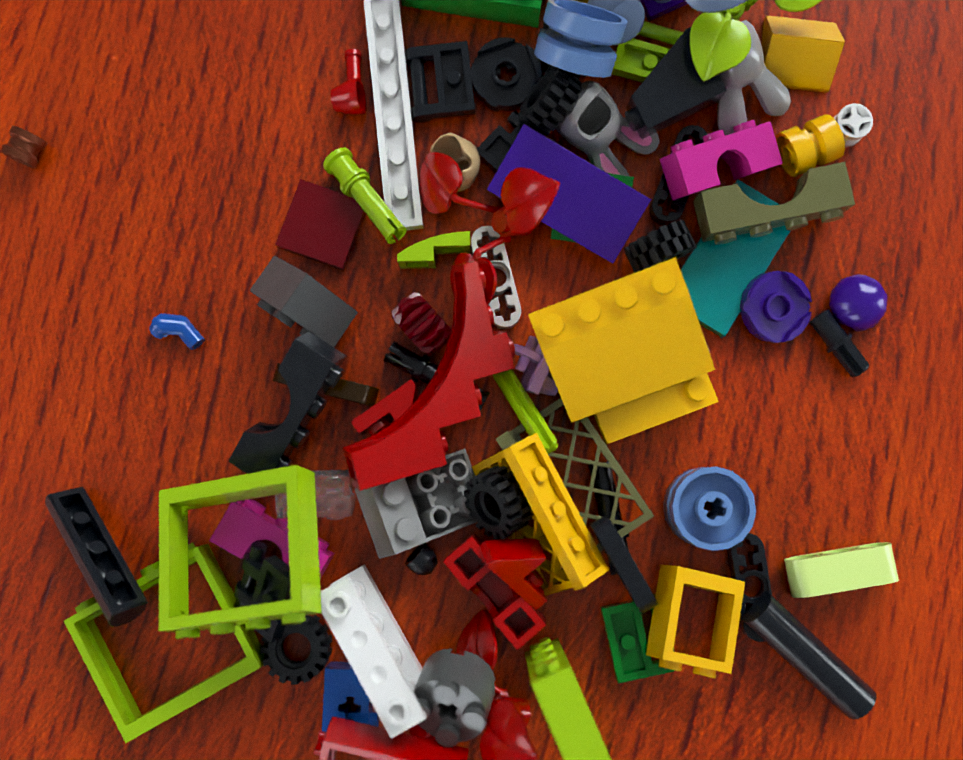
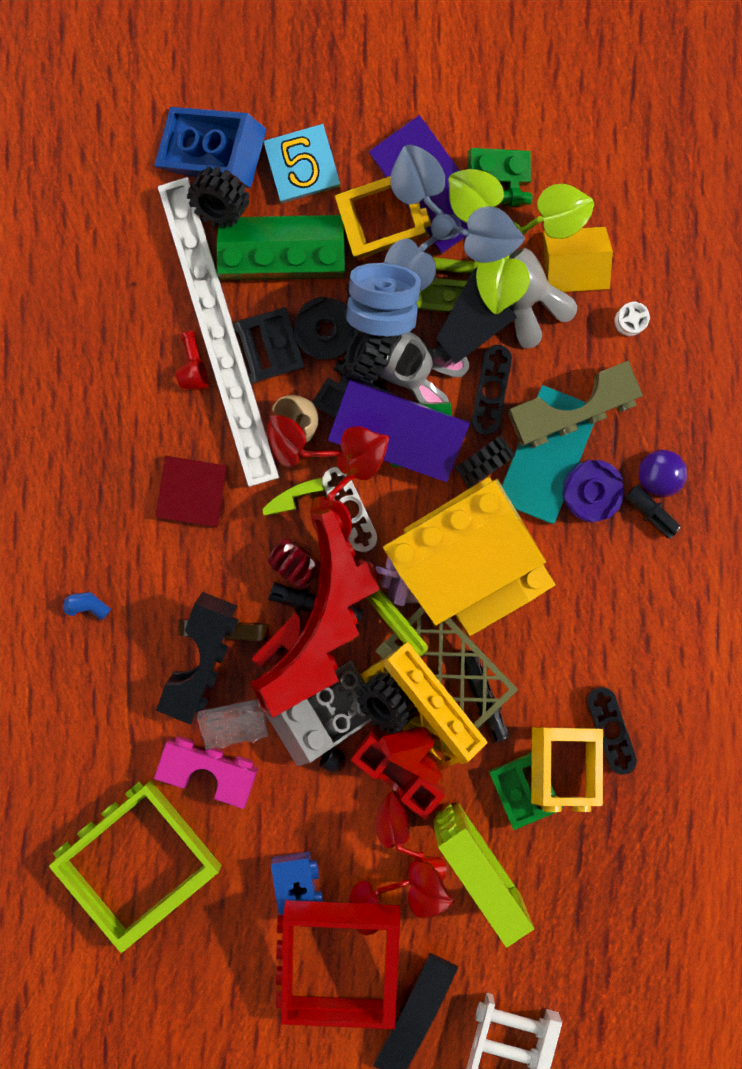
camera: 15 degrees left, 5 degrees up
black brick [45,487,148,627] -> none
lime window [159,465,322,639] -> none
black plate [234,541,291,643] -> none
dark grey brick [249,255,358,347] -> none
black tyre [260,615,333,685] -> none
white fence [321,564,427,738] -> none
lime pin [323,147,407,244] -> none
dark grey brick [413,649,496,747] -> none
black beam [590,515,658,614] -> none
dark pink arch [660,120,783,201] -> none
medium blue wheel [663,467,756,551] -> none
black brick [741,591,876,719] -> none
yellow wheel [776,114,845,177] -> none
yellowish green beam [784,542,899,598] -> none

